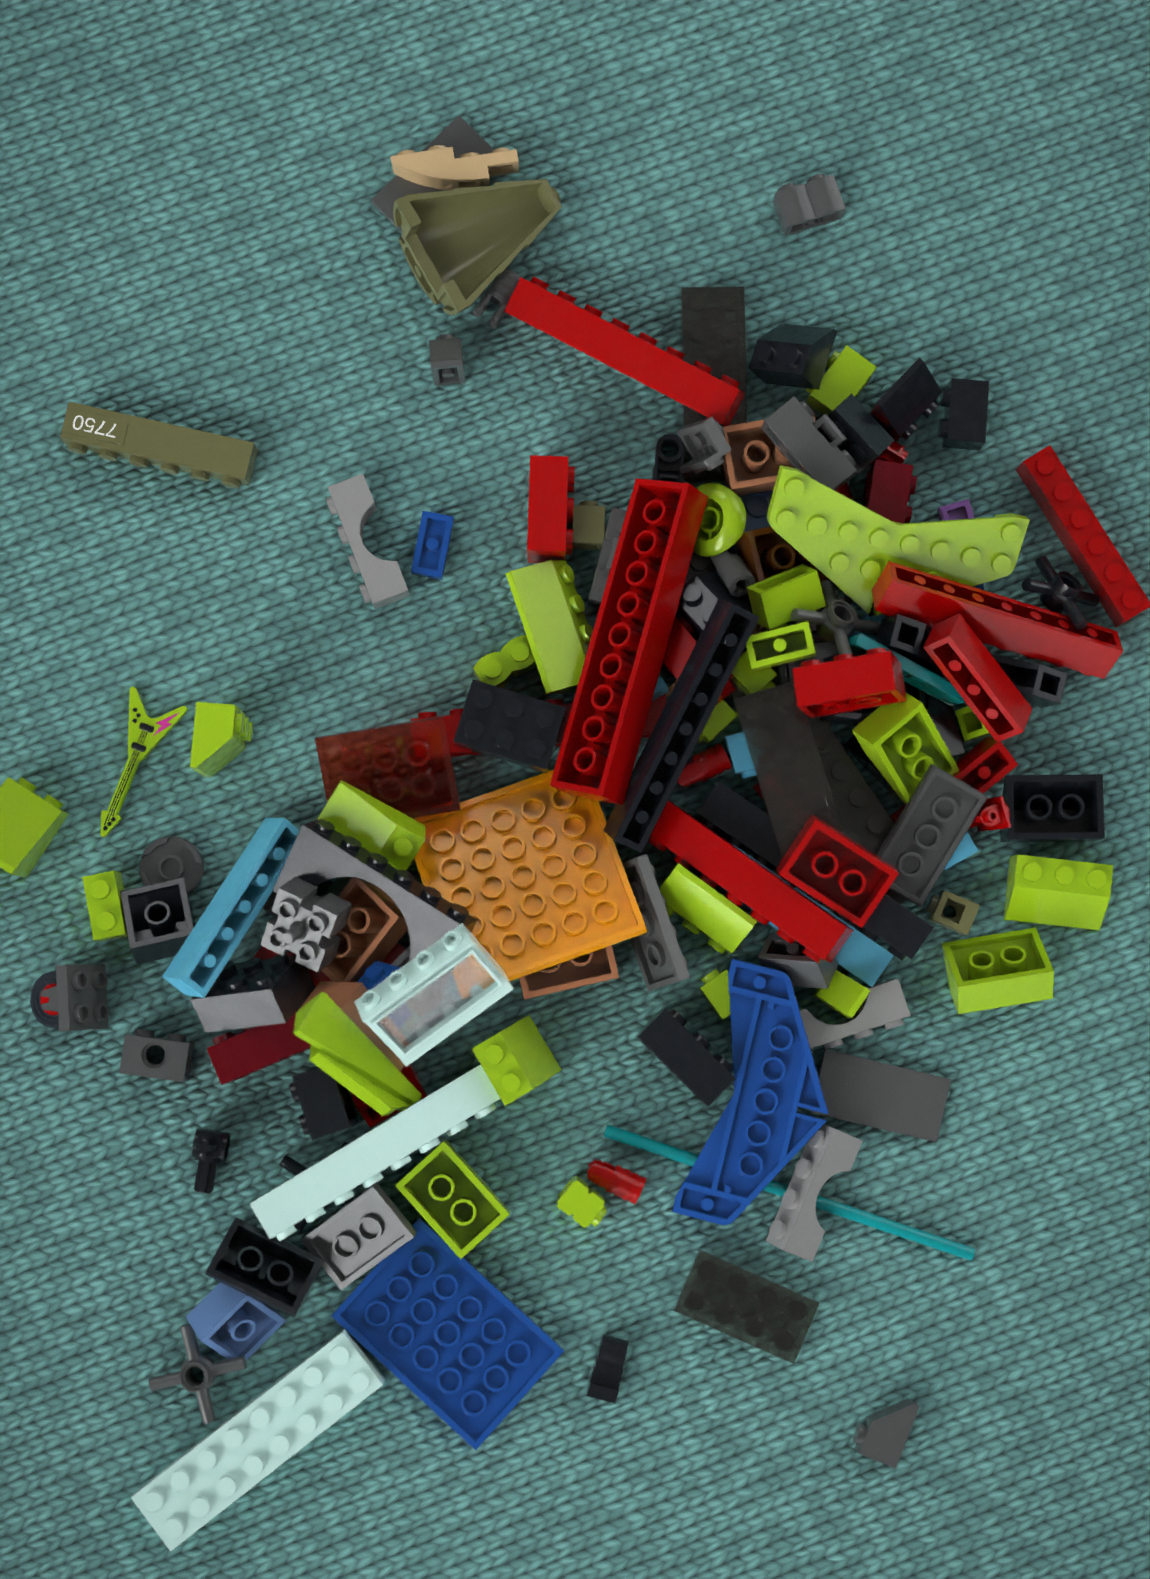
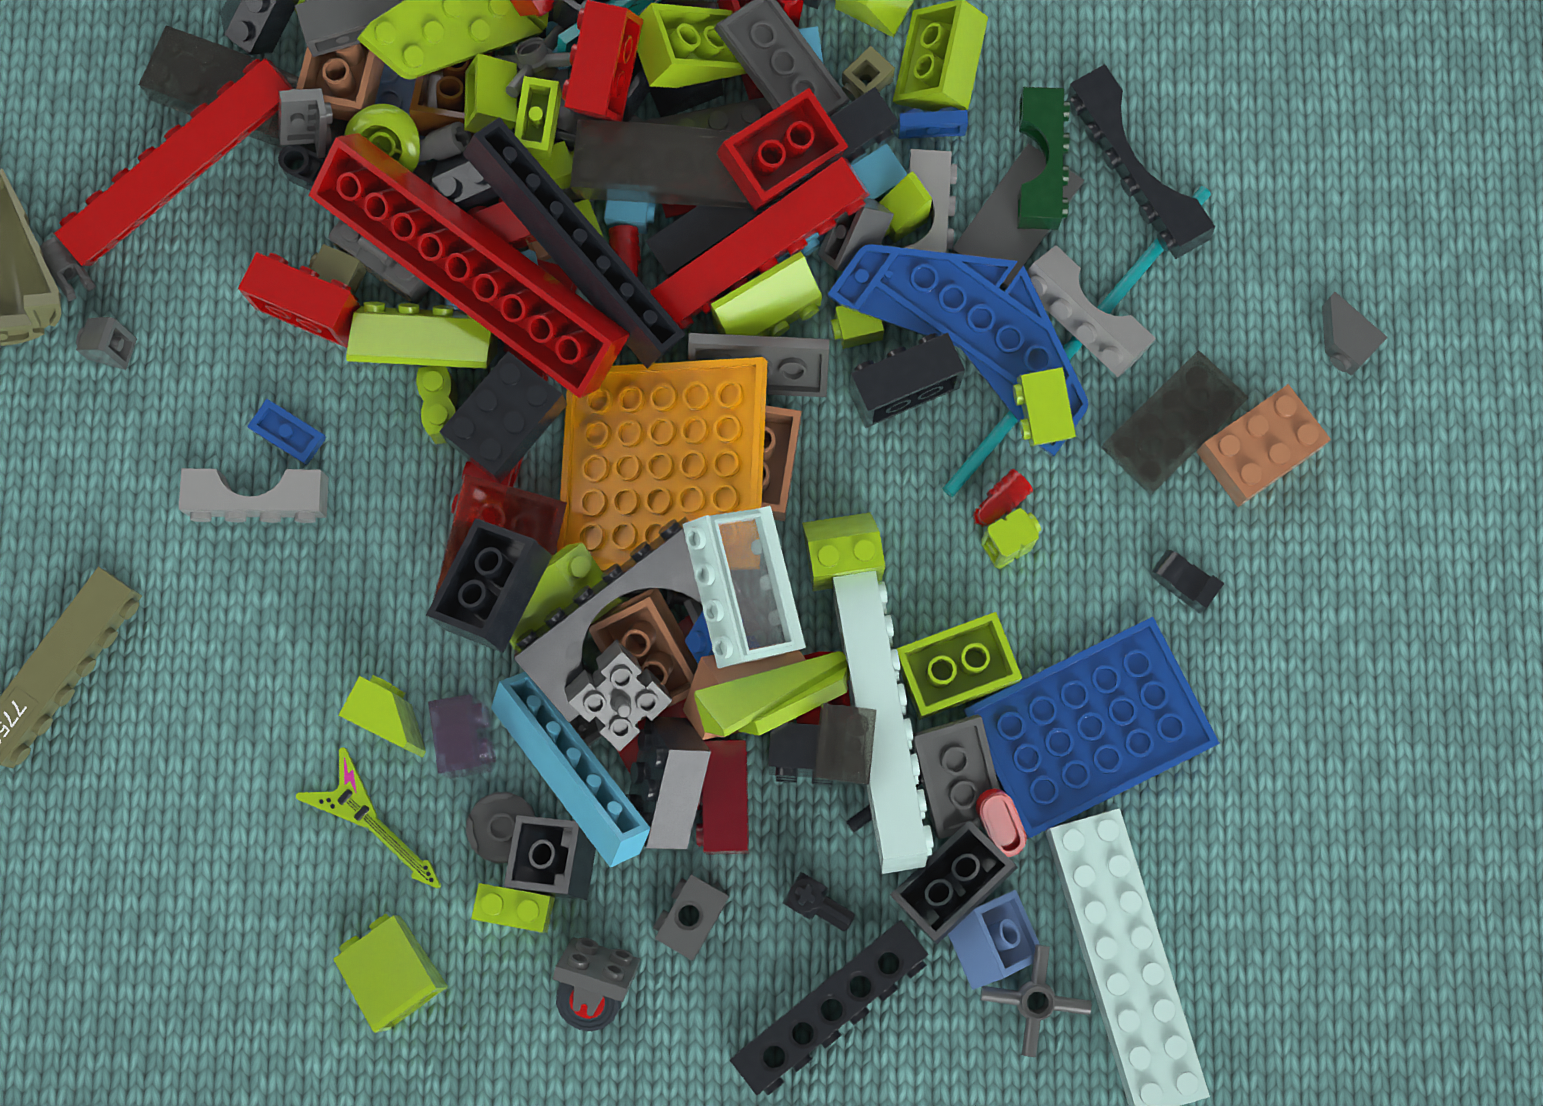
camera: 60 degrees left, 5 degrees down
none -> black brick [426,518,552,653]
none -> clear purple brick [428,694,496,779]
none -> black brick [730,920,929,1096]
none -> clear smoke plate [813,703,877,785]
none -> blue plate [898,107,968,139]
none -> tile [976,788,1027,857]
none -> lime brick [1013,367,1076,447]
none -> dark green arch [1017,87,1070,230]
none -> black arch [1067,64,1215,259]
none -> nougat brick [1196,384,1331,507]

